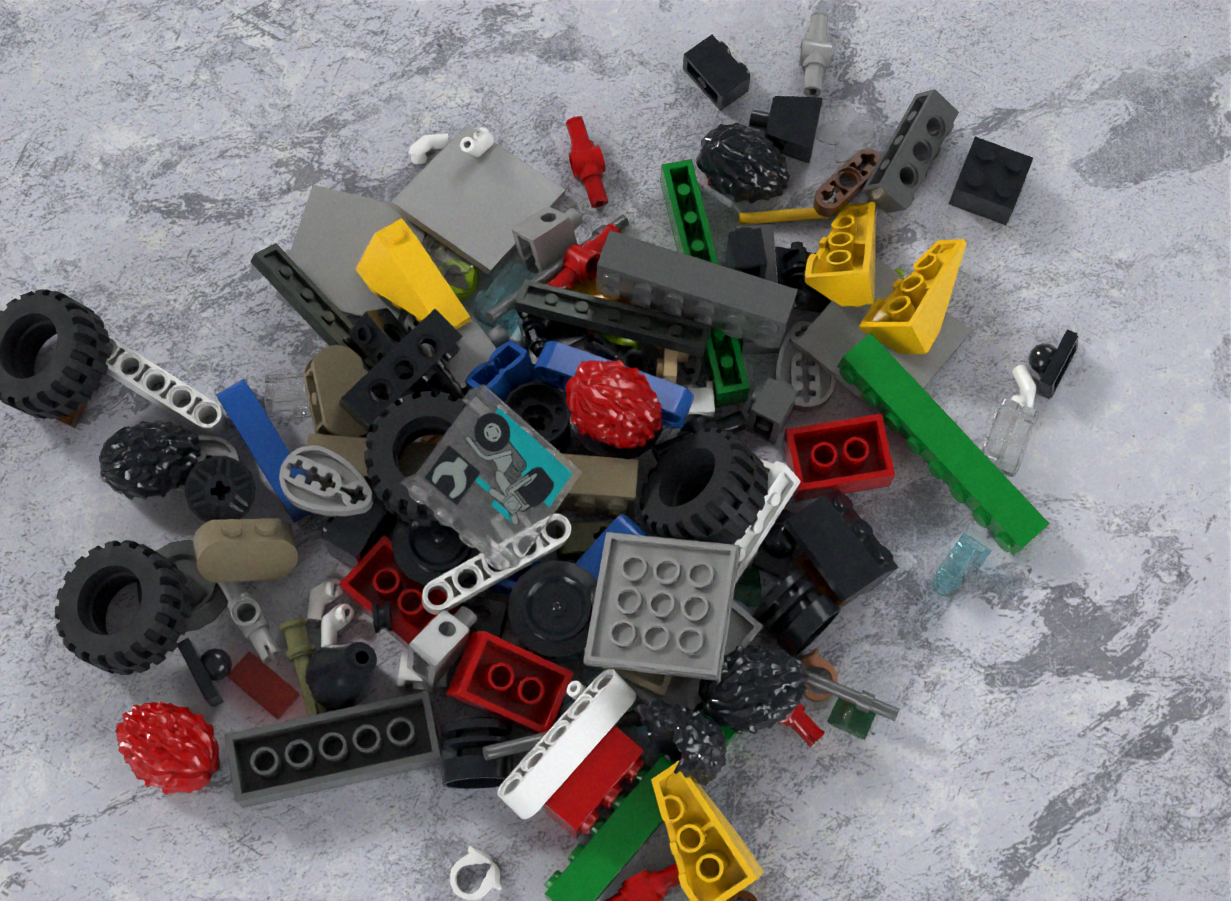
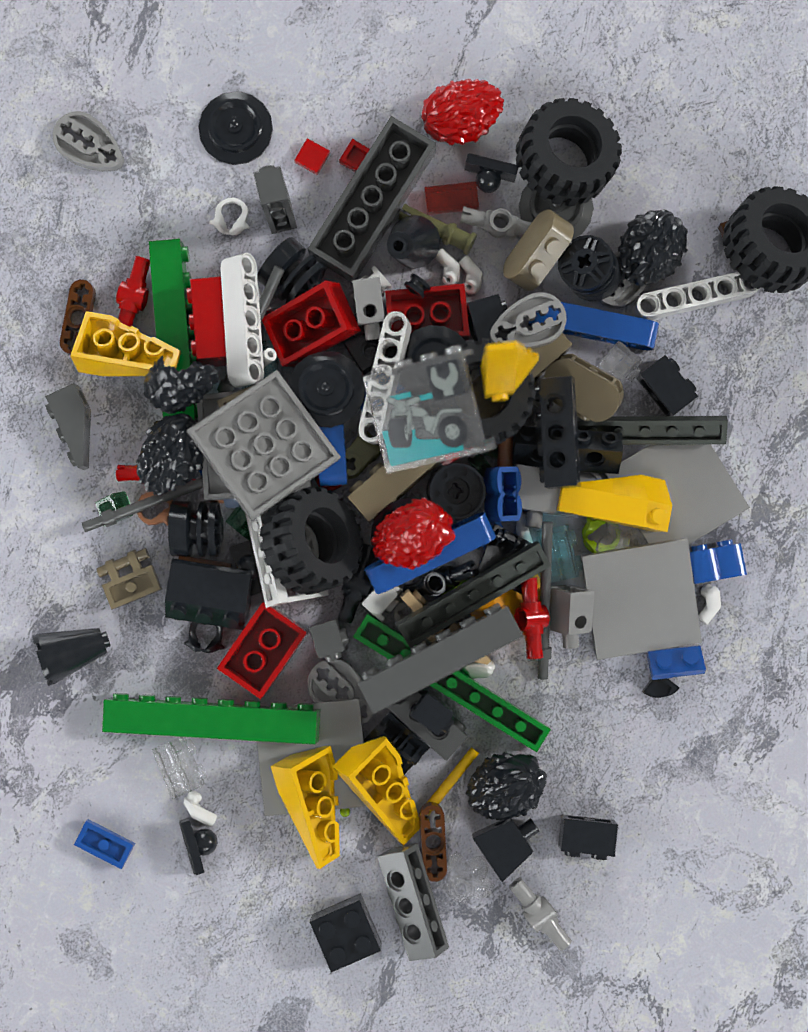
camera: 140 degrees right, 15 degrees up
white arm [460,127,494,157] -> none
red pin [566,116,608,208] -> none
clear light blue leg [932,532,992,597] -> none
none -> black cone [32,628,111,686]
none -> dark grey slope [45,383,91,470]
none -> blue plate [74,819,136,869]
none -> dark tan plate [96,548,163,610]
none -> black piece [184,622,225,653]
none -> dark grey brick [253,165,297,234]
none -> red tile [294,138,330,175]
none -> red tile [339,138,370,172]
none -> yellow wedge [480,341,539,402]
none -> black brick [636,355,698,416]
none -> black tile [641,678,680,698]
none -> blue plate [647,645,706,680]
none -> blue brick [690,539,747,584]

